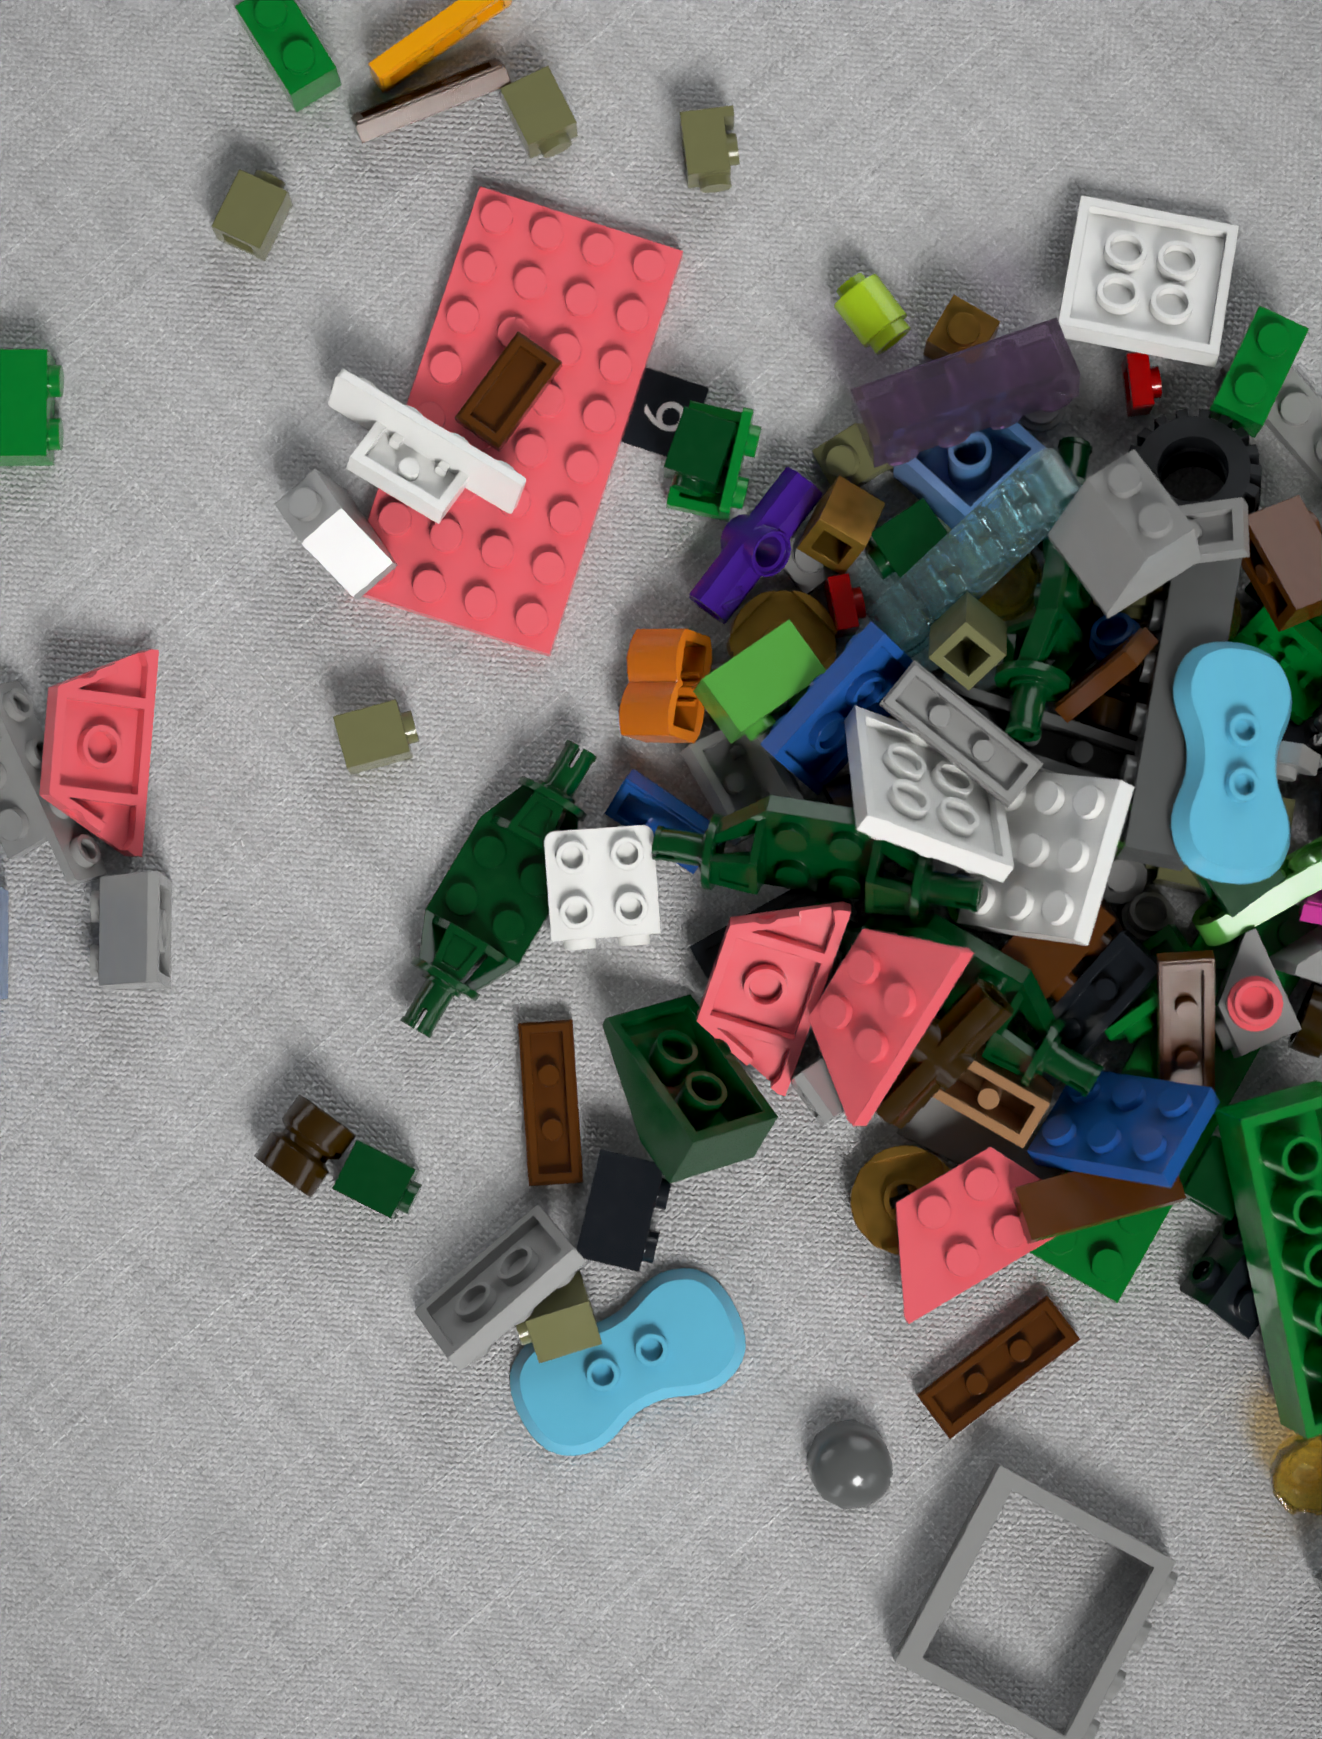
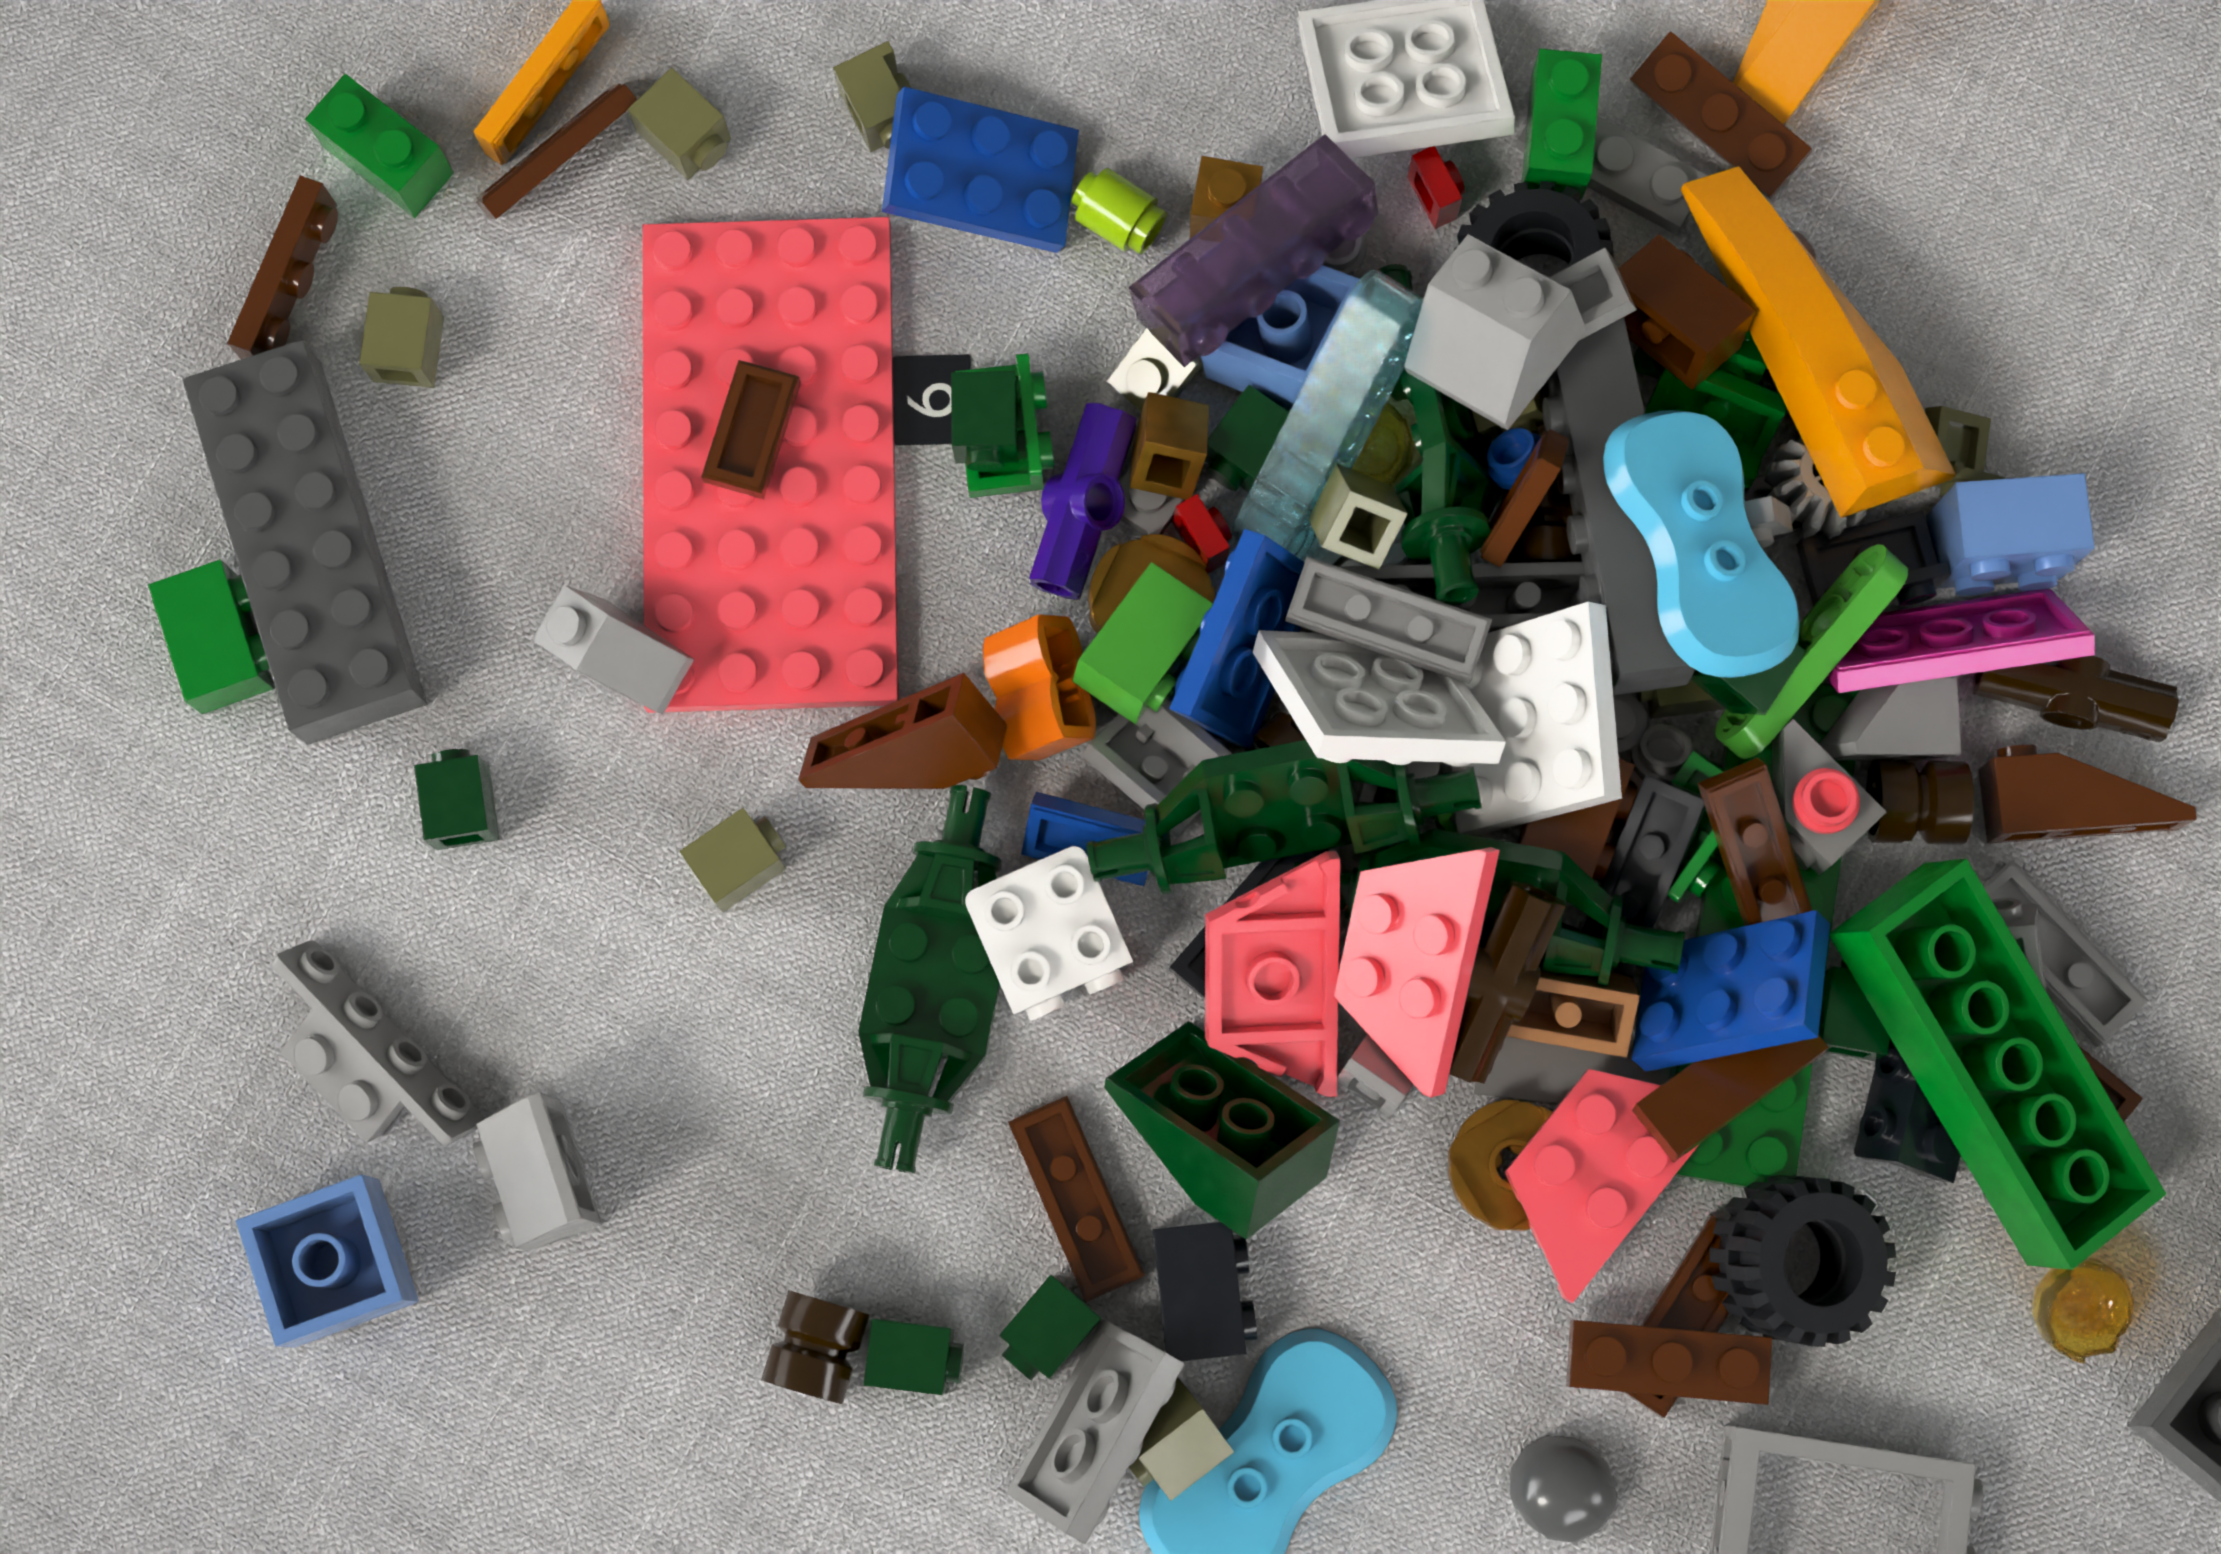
camera: 20 degrees left, 5 degrees down
coral wing [39,649,159,857] -> none
white bracket [328,369,526,524] -> none
none -> dark grey brick [182,339,428,745]
none -> reddish brown plate [227,175,338,359]
none -> dark green brick [414,749,500,850]
none -> reddish brown slope [798,673,1007,789]
none -> blue plate [882,86,1079,253]
none -> dark green brick [999,1275,1102,1381]
none -> reddish brown plate [1566,1320,1772,1405]
none -> black tyre [1709,1175,1896,1347]

